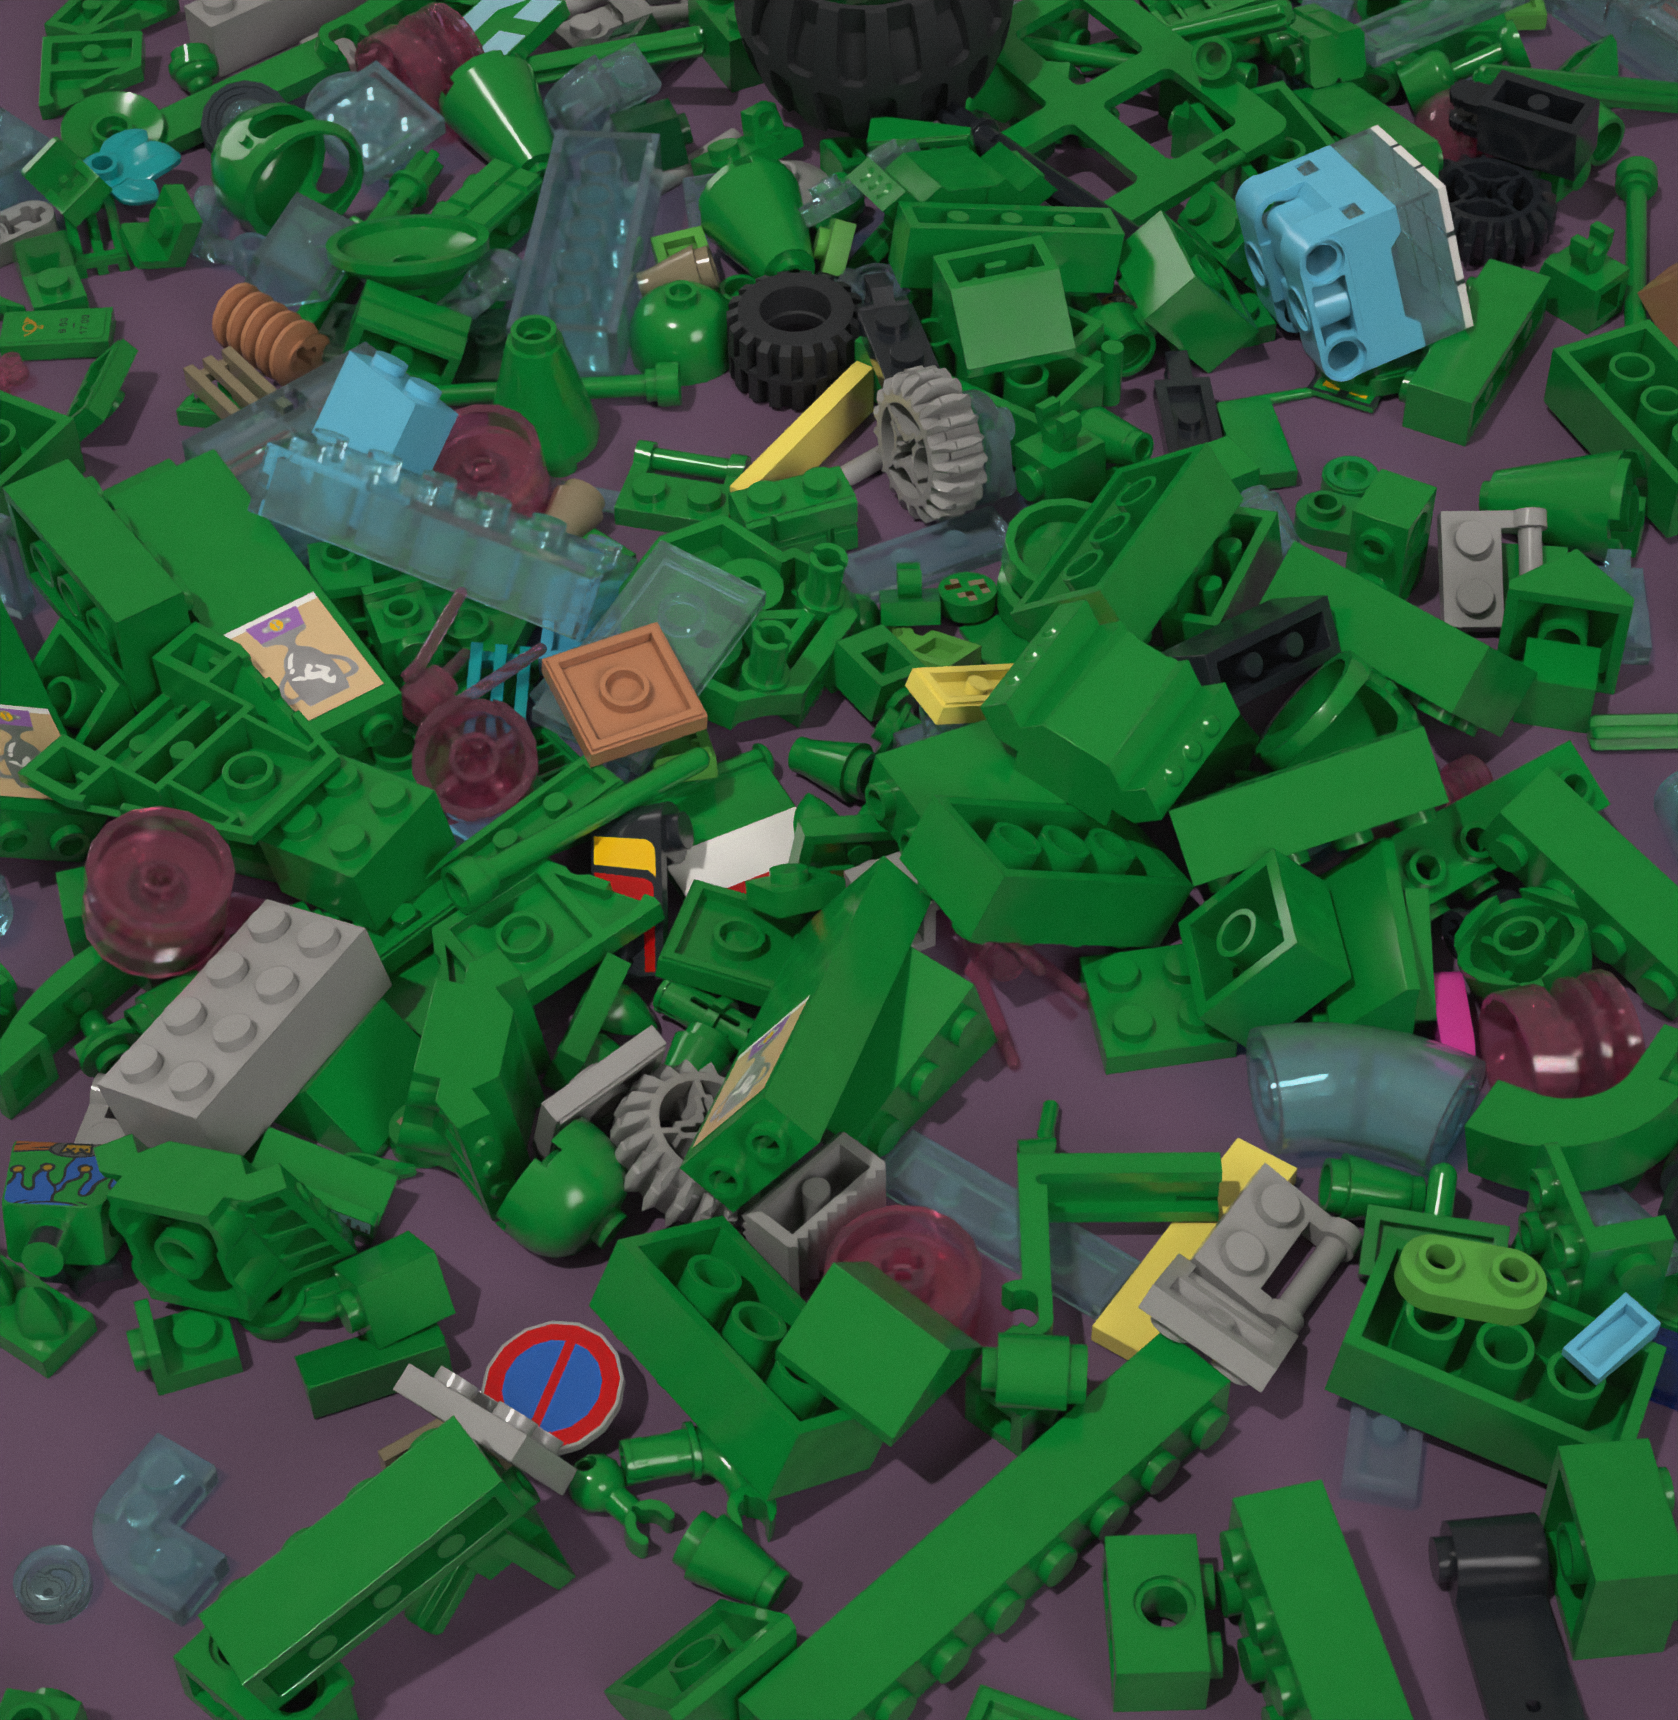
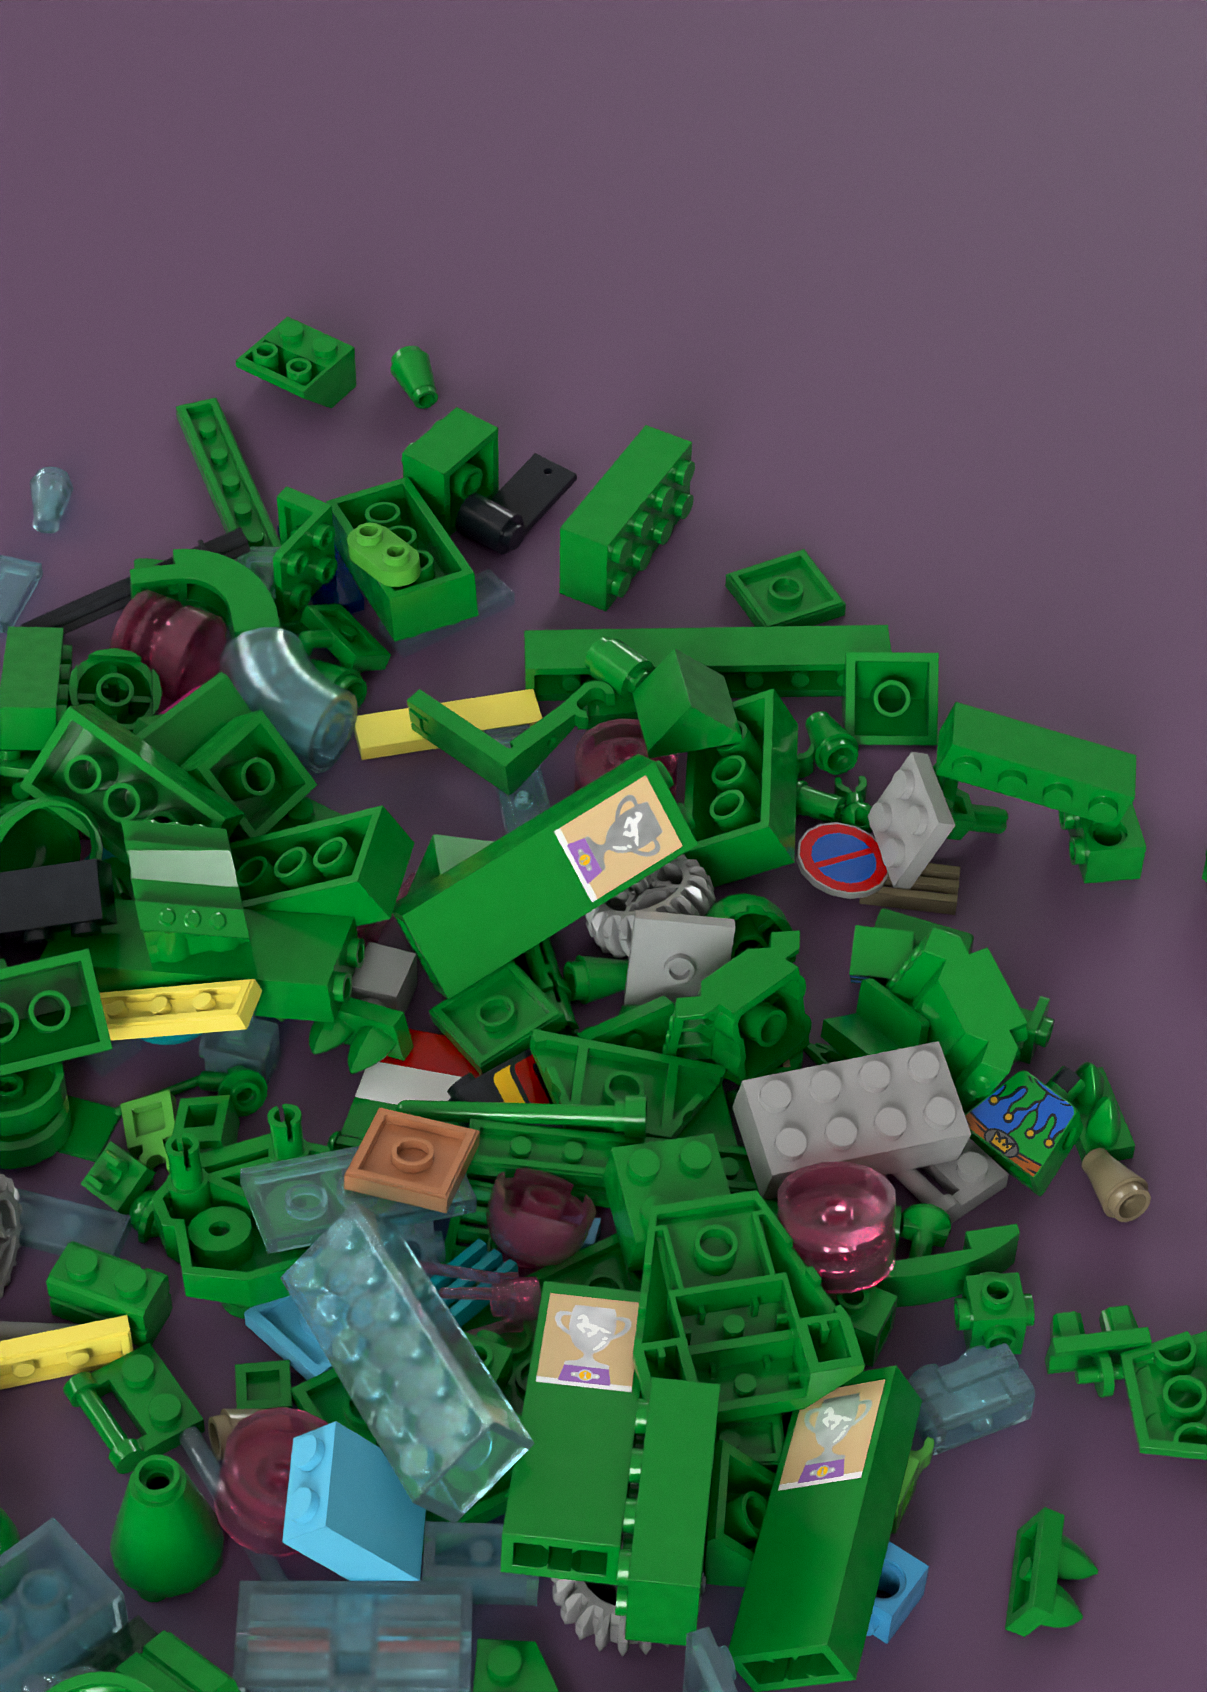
camera: 140 degrees left, 0 degrees up
clear light blue tile [13,1545,94,1625] -> none
clear light blue plate [92,1433,230,1627] -> none
green piece [434,361,682,407] -> none
green bracket [745,863,847,919] -> none
green cone [788,737,879,803] -> none
green tile [938,572,997,624] -> none
green hand [1016,1100,1059,1153] -> none
green brick [1101,1533,1223,1712] -> none
light grey plate [1138,1253,1299,1392] -> none
light grey plate [1190,1163,1363,1335] -> none
medium azure piece [1561,1292,1661,1385] -> none

